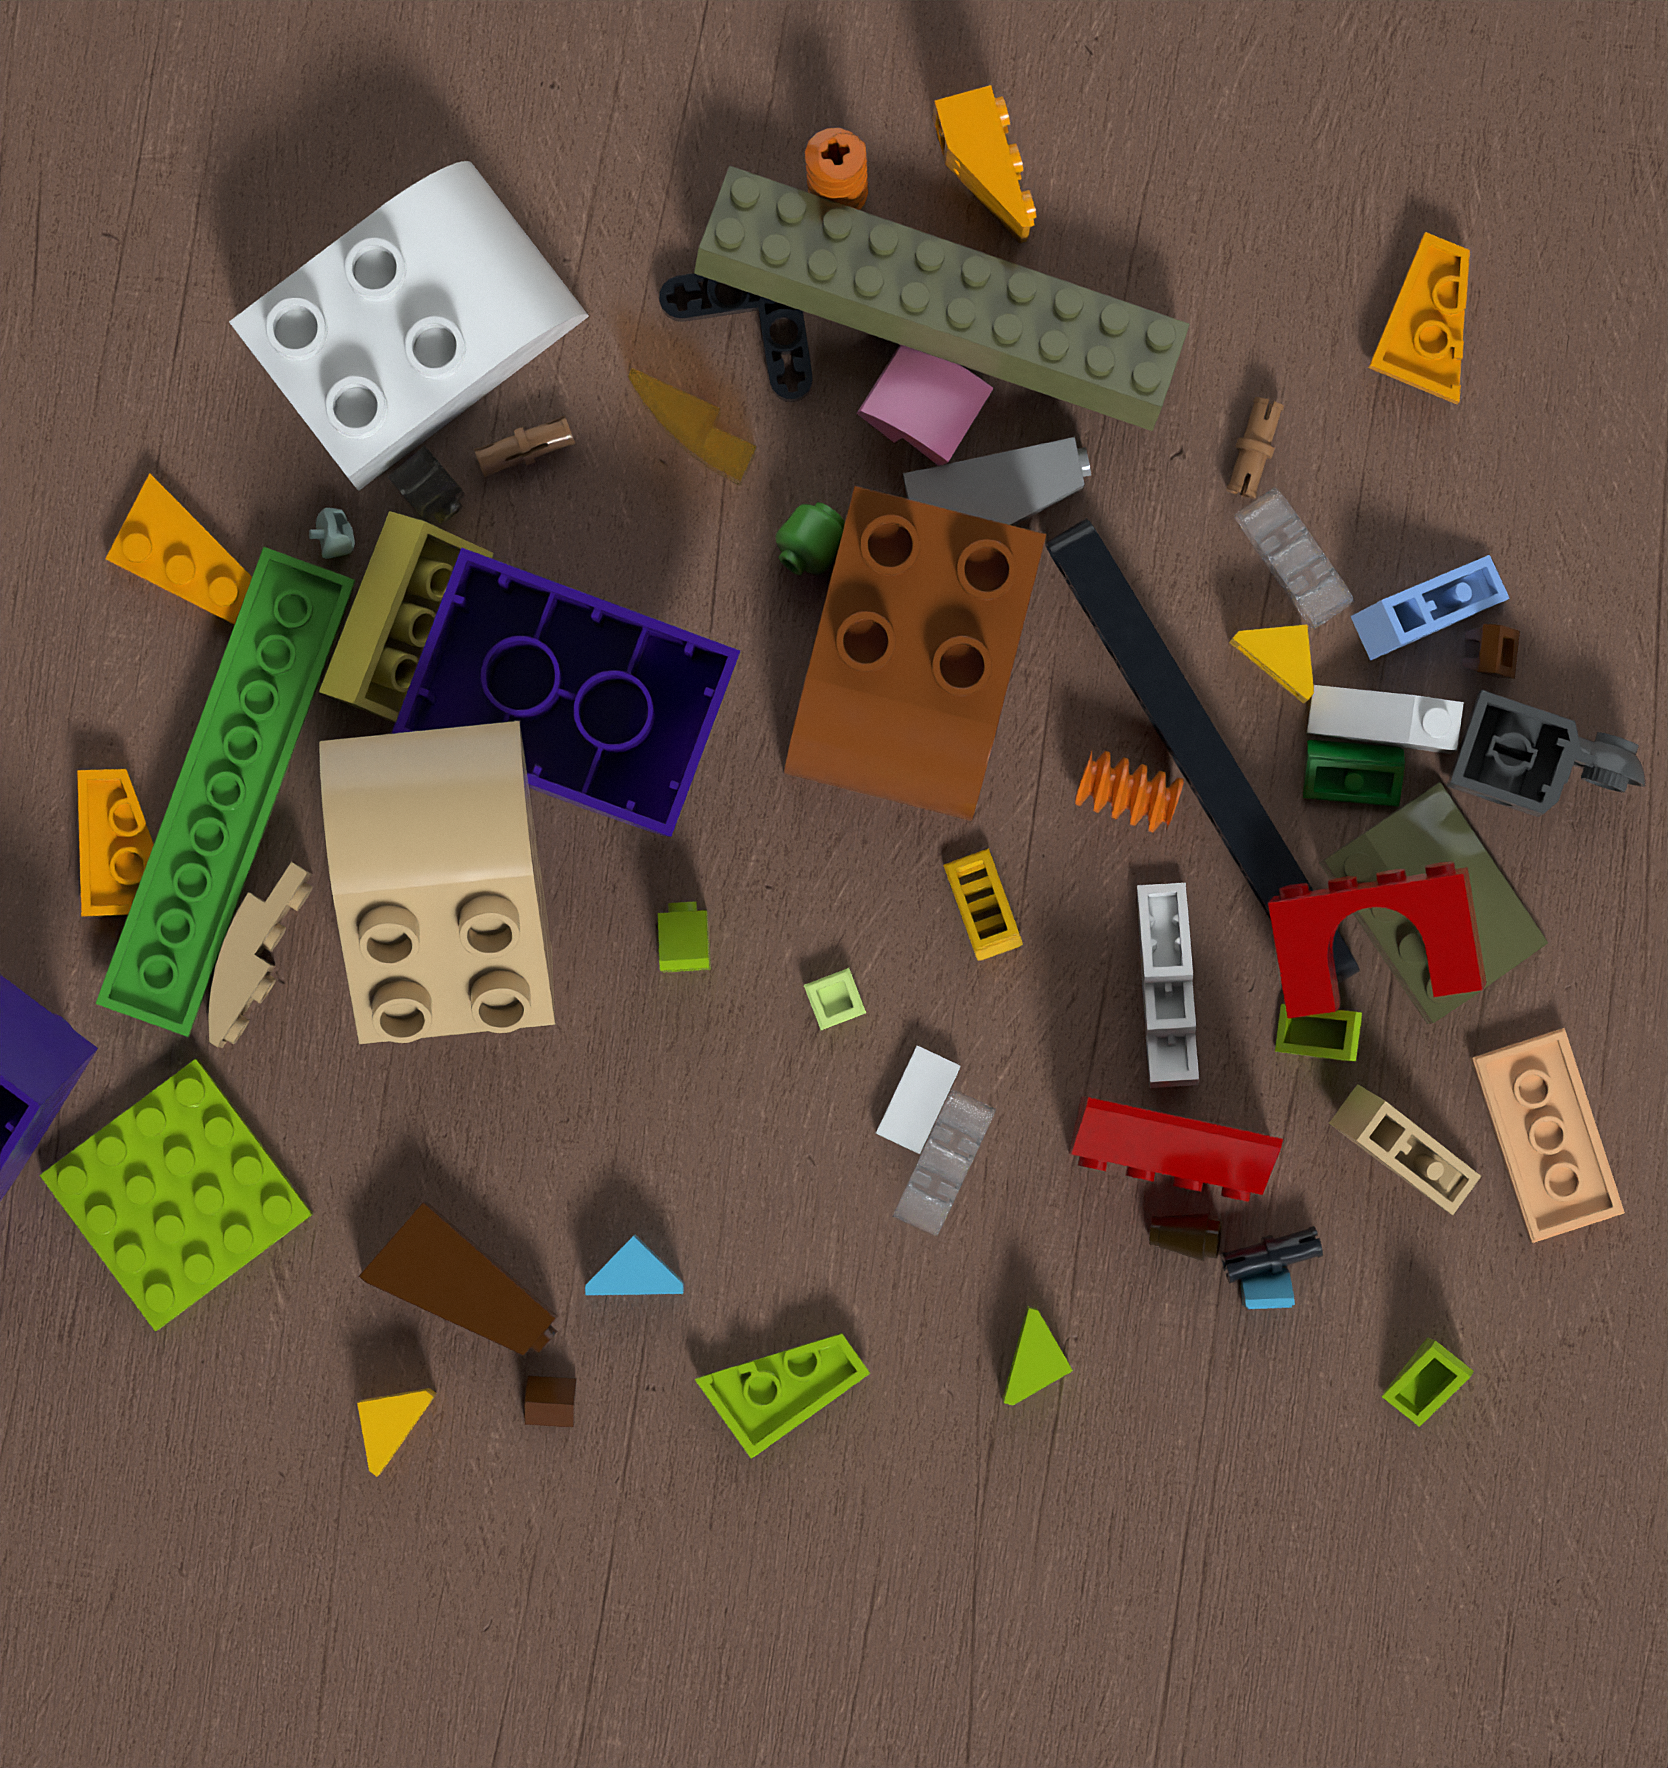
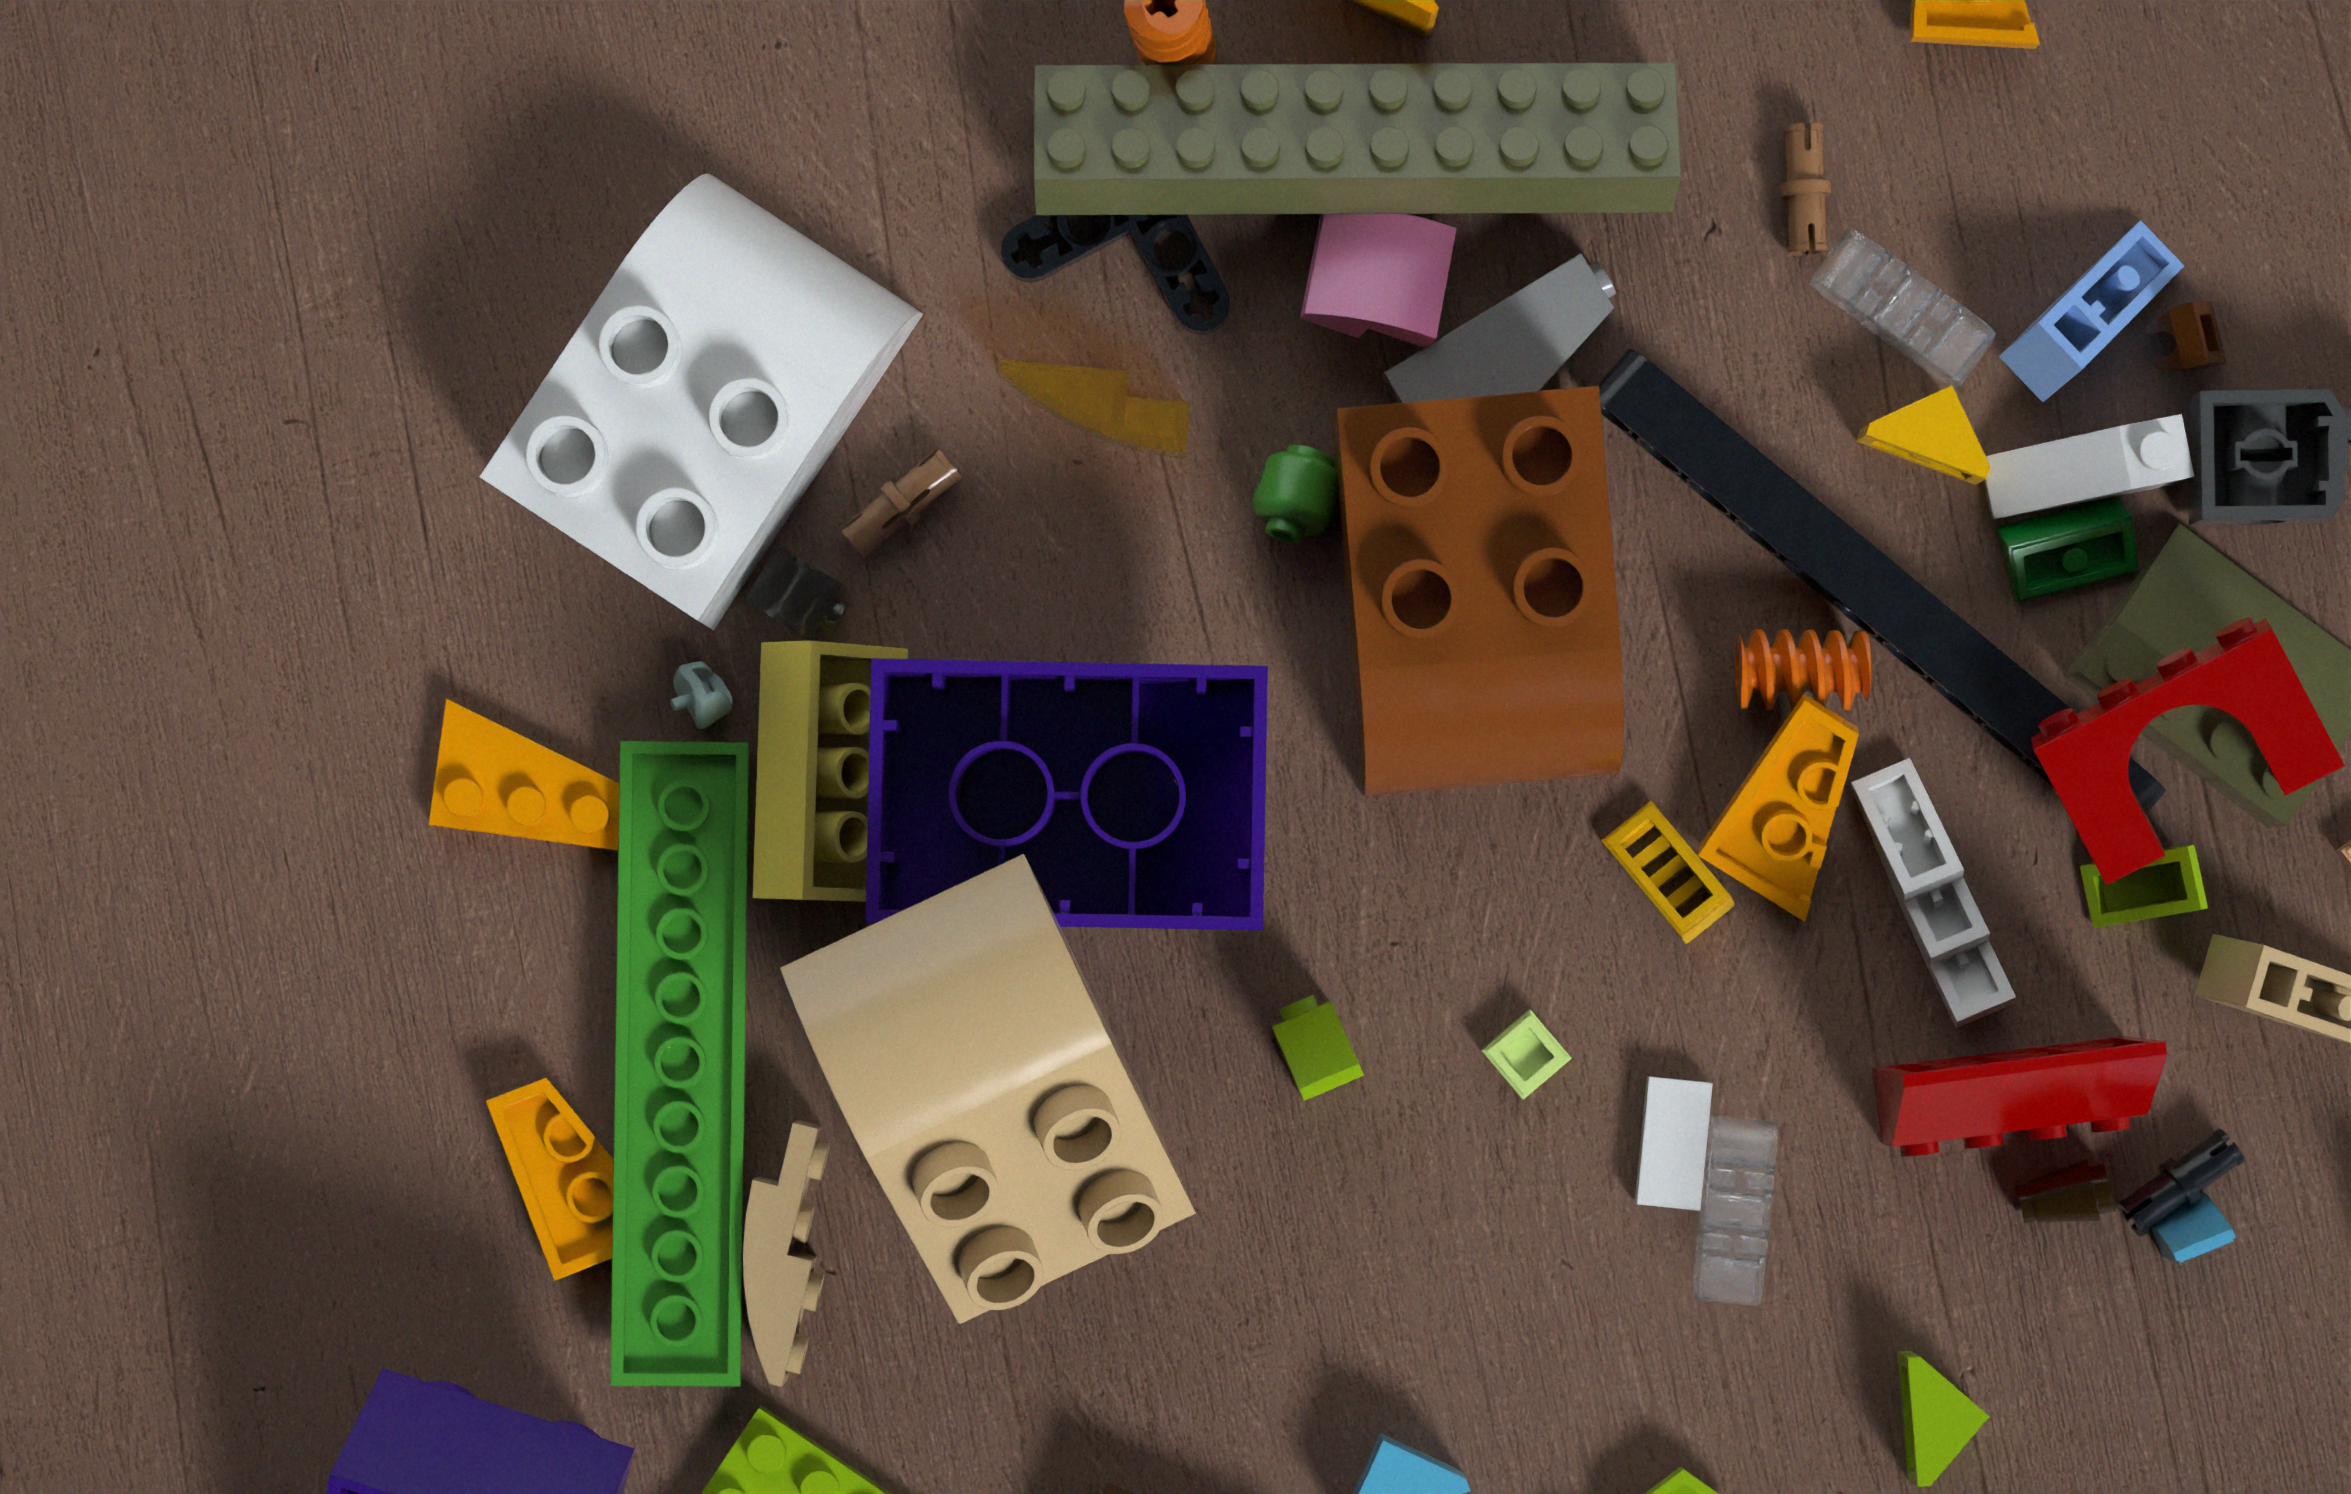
camera: 15 degrees left, 0 degrees up
none -> light orange wing [1697,694,1859,922]

